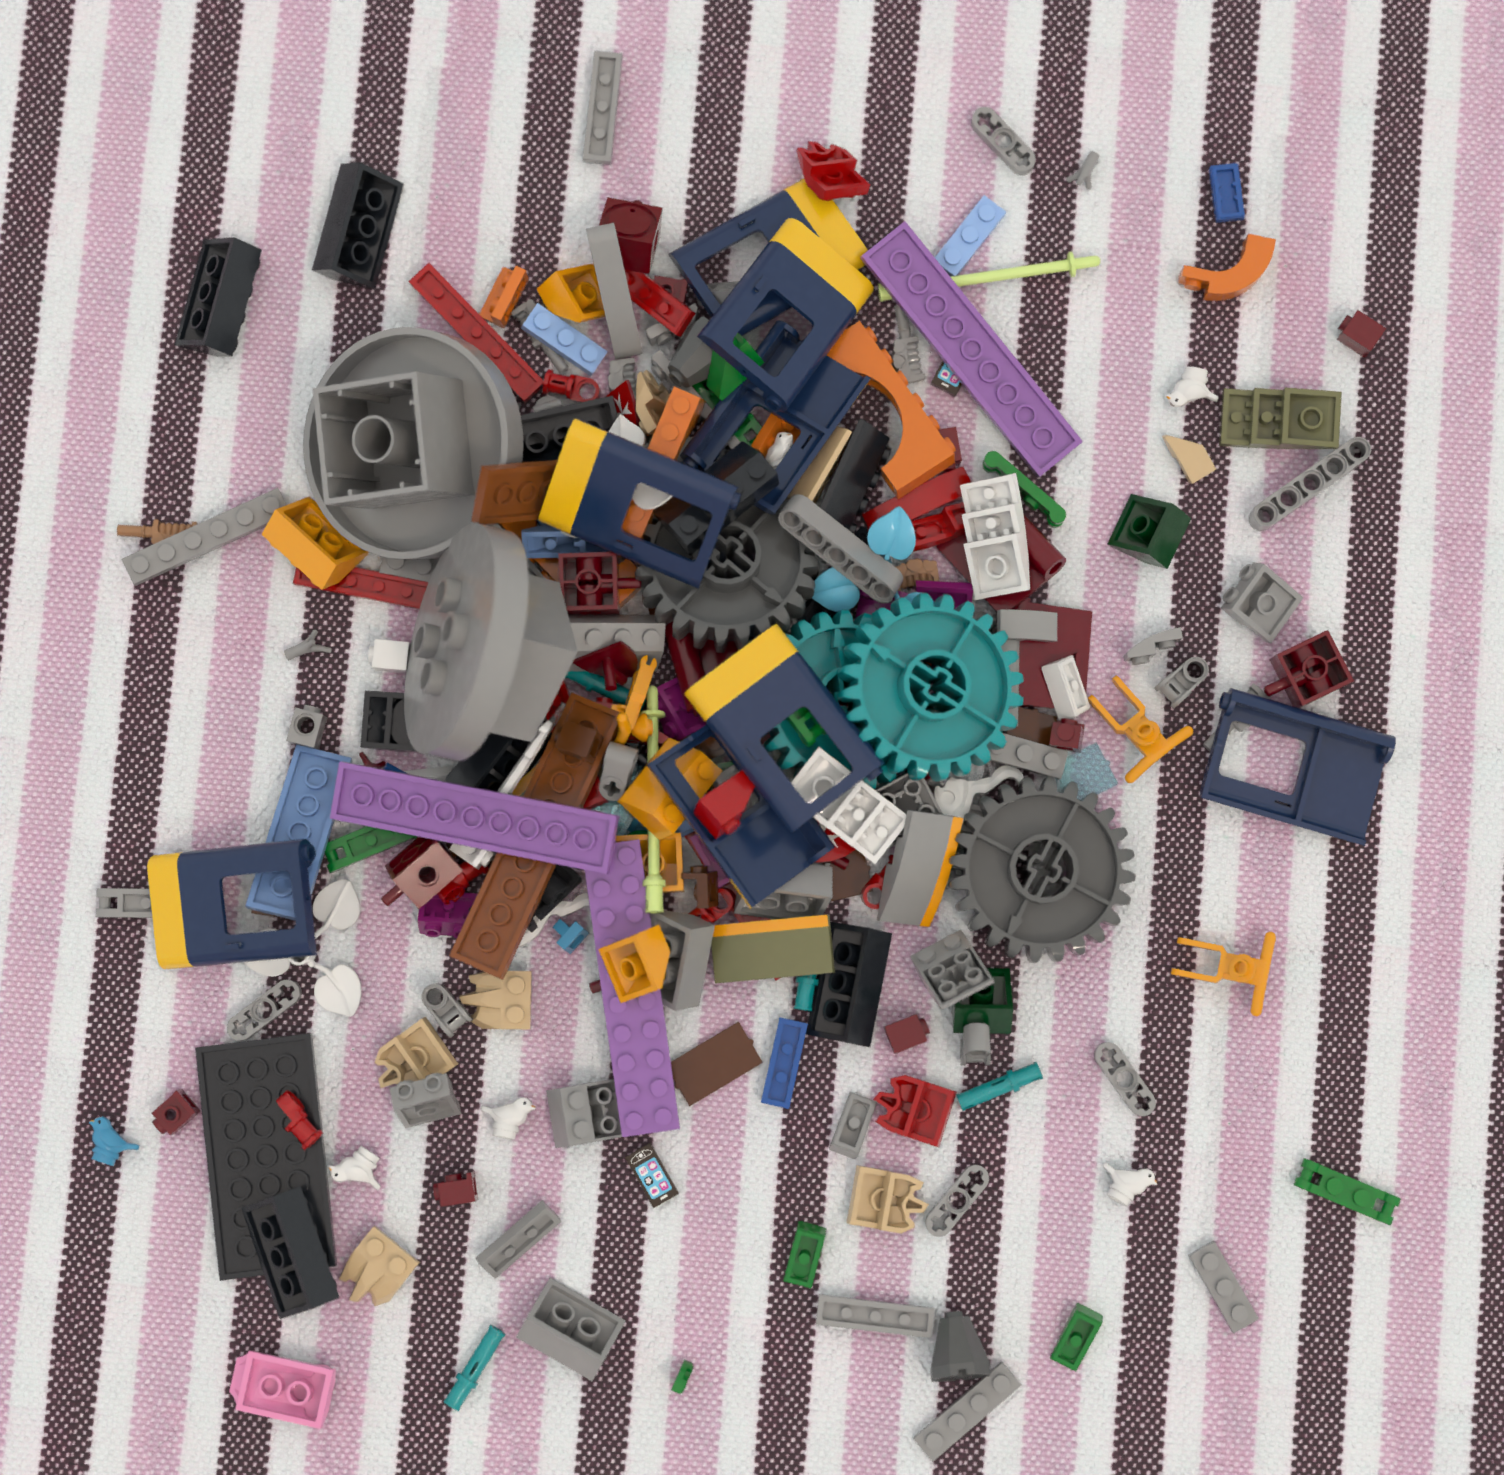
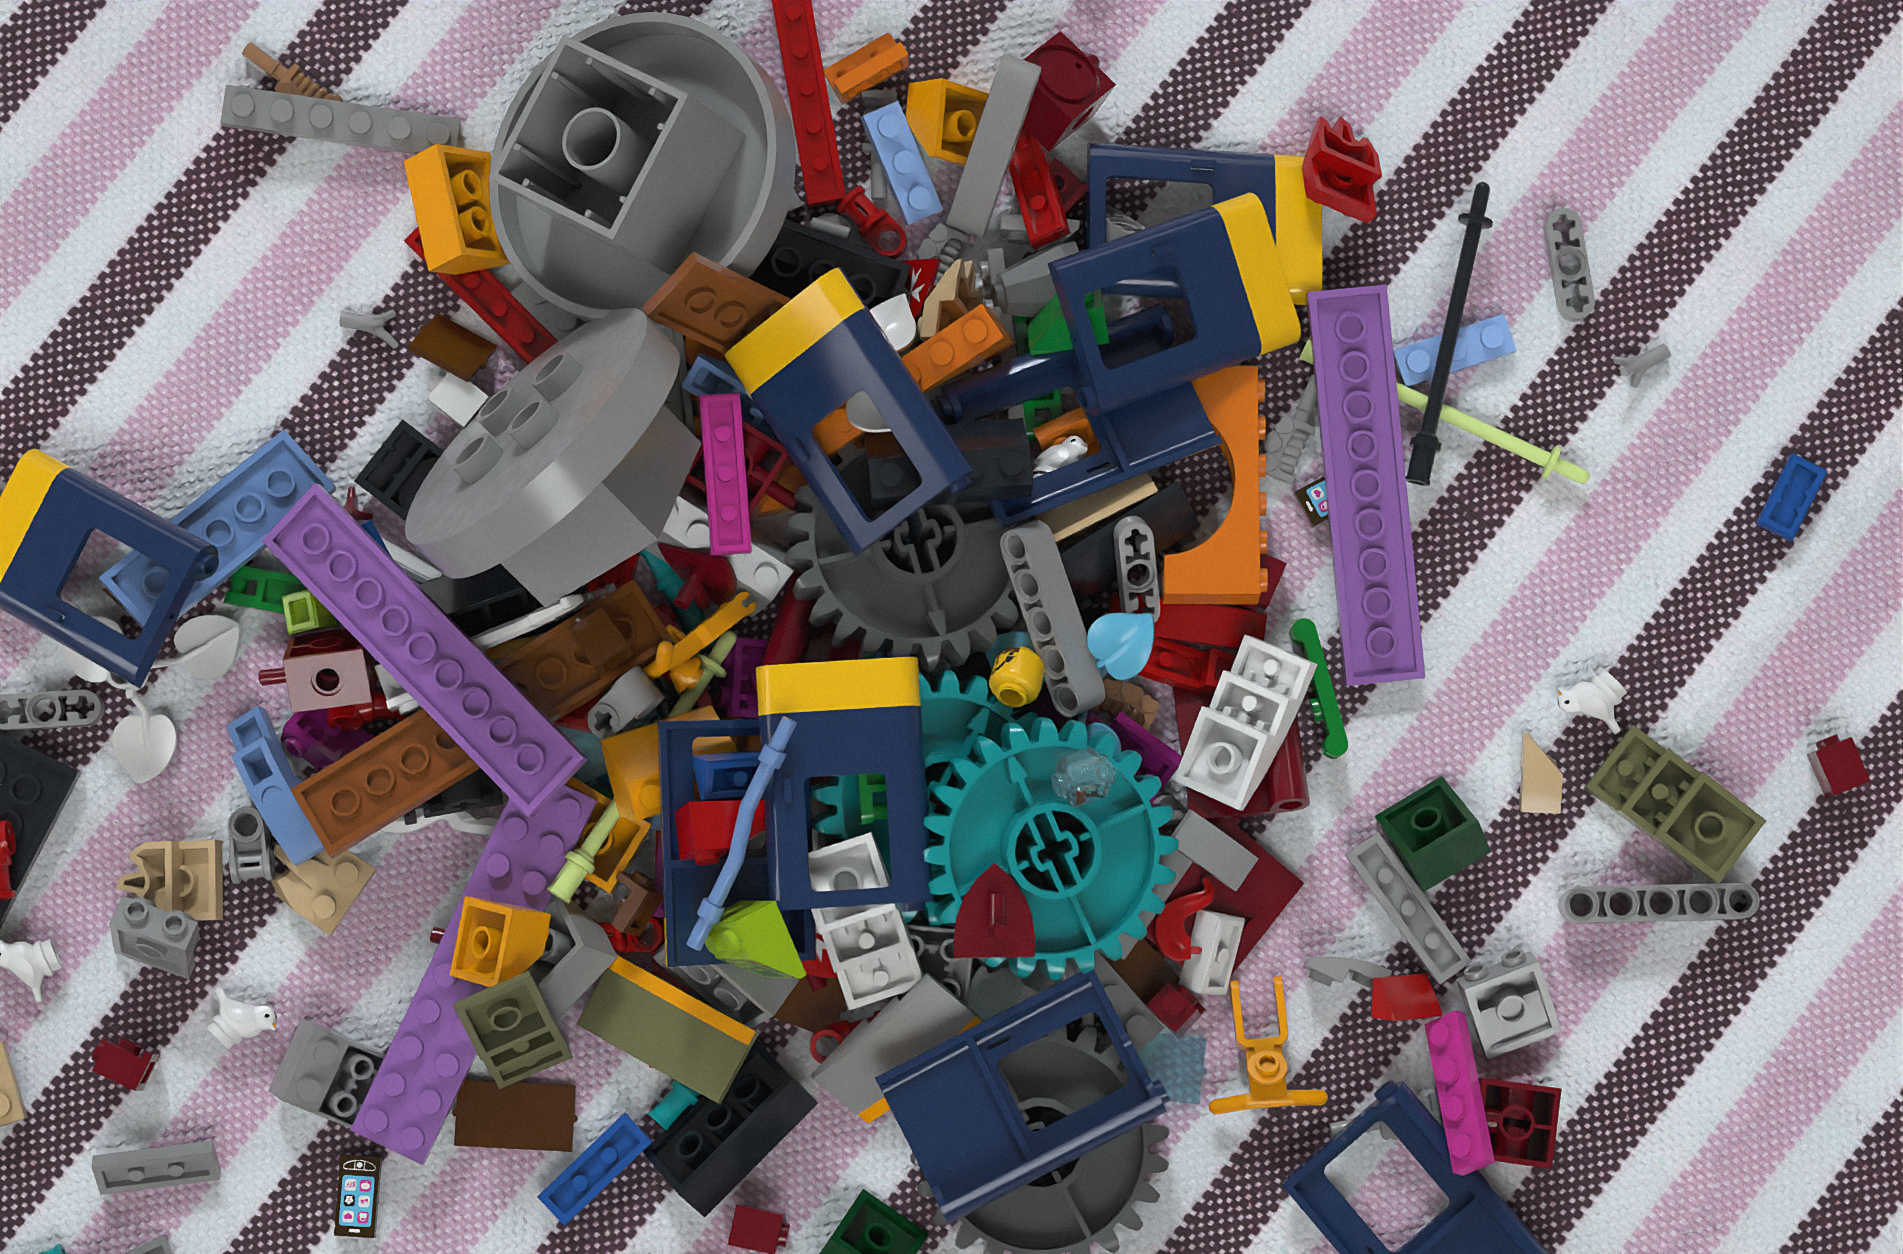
camera: 30 degrees right, 0 degrees up
light grey brick [286,705,327,750] -> none
dark azure tile [552,919,589,955] -> none
light grey slope [910,930,995,1010] -> none
light grey piece [1154,657,1209,709] -> none
orange arch [1178,234,1276,301] -> none
none -> medium blue slope [226,706,325,866]
none -> lime slope [282,589,337,635]
none -> reddish brown piece [408,314,497,382]
none -> olive slope [453,971,573,1089]
none -> medium blue bar [686,716,797,951]
none -> blue slope [692,750,763,801]
none -> dark pink tile [699,393,752,556]
none -> lime slope [705,900,806,979]
none -> dark blue piece [875,969,1170,1224]
none -> dark red shield [953,863,1035,958]
none -> yellow head [989,646,1046,707]
none -> clear light blue head [1051,748,1115,807]
none -> light grey beam [1113,516,1160,623]
none -> red piece [1154,877,1214,962]
none -> light grey plate [1344,832,1472,985]
none -> red slope [1372,974,1442,1021]
none -> black bar [1406,182,1493,486]
none -> dark pink plate [1424,1010,1495,1176]

